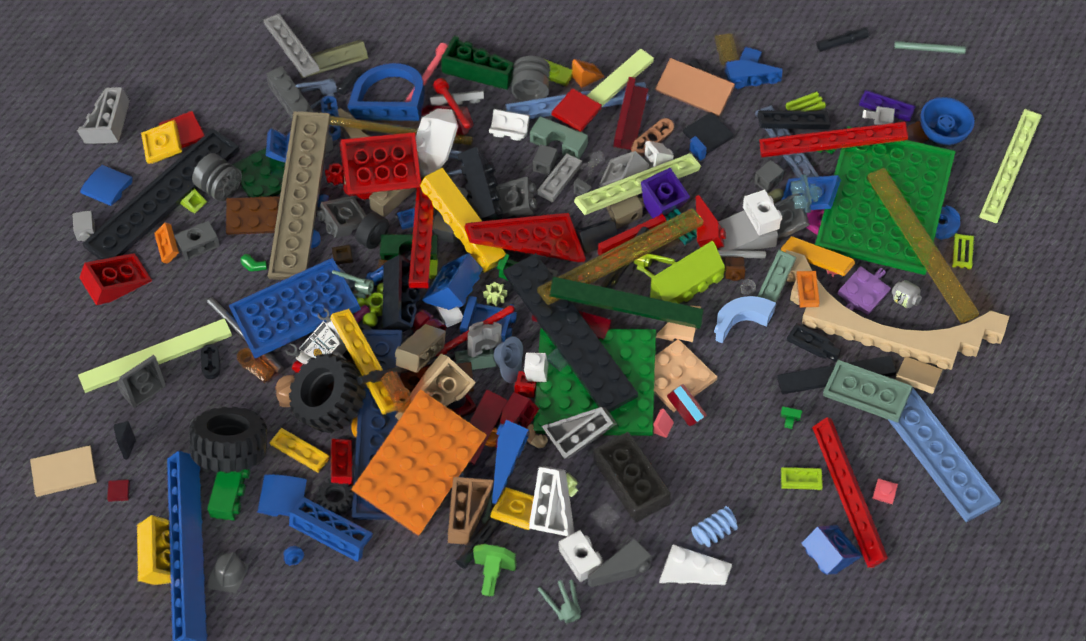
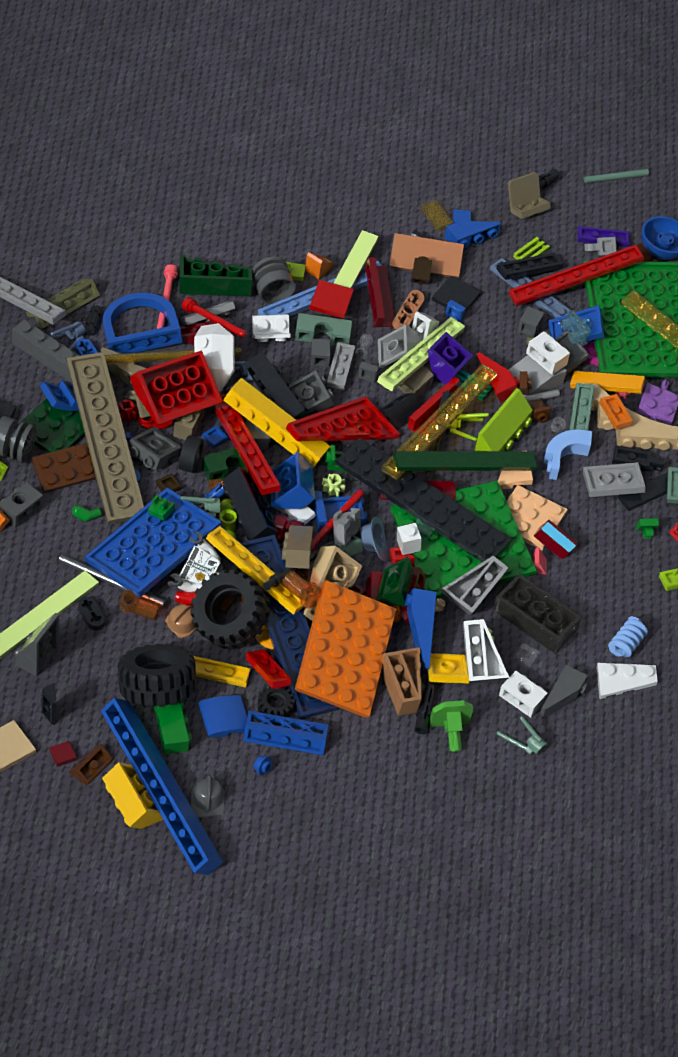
camera: 30 degrees left, 5 degrees down
none -> reddish brown slope [69,743,114,786]
none -> green tile [148,495,176,521]
none -> dark green slope [376,557,414,606]
none -> dark brown brick [411,256,432,285]
none -> dark tan bracket [508,172,551,219]
none -> reddish brown plate [520,371,532,395]
none -> light grey plate [583,463,645,497]

